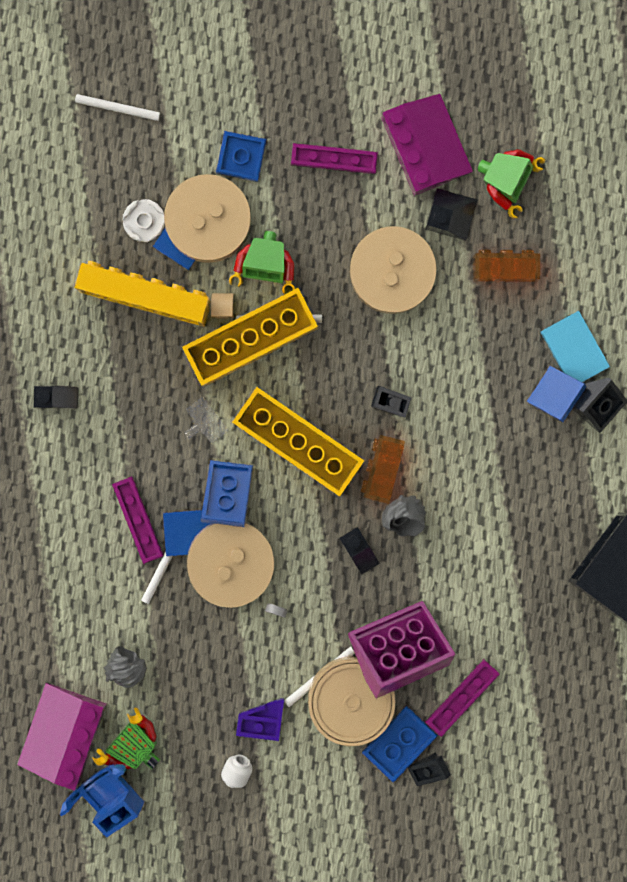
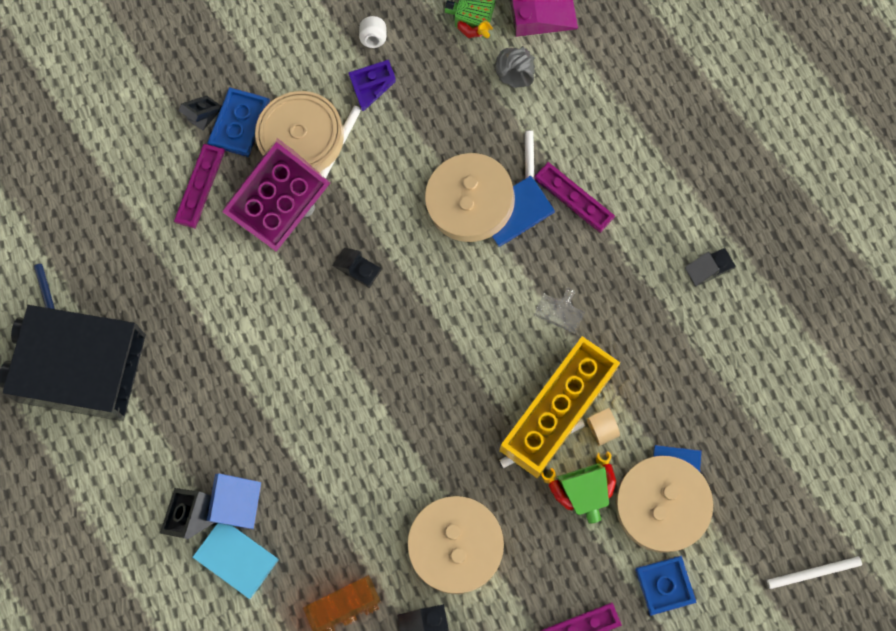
camera: 160 degrees right, 15 degrees down
yellow brick [74,261,211,327] -> none
white tile [123,199,165,242] -> none
blue tile [201,460,253,527] -> none
yellow brick [232,387,364,496] -> none
light grey tile [265,604,287,618] -> none
clear orange brick [360,435,405,504] -> none
black slope [371,385,411,418] -> none
dark grey hair [382,495,426,537] -> none

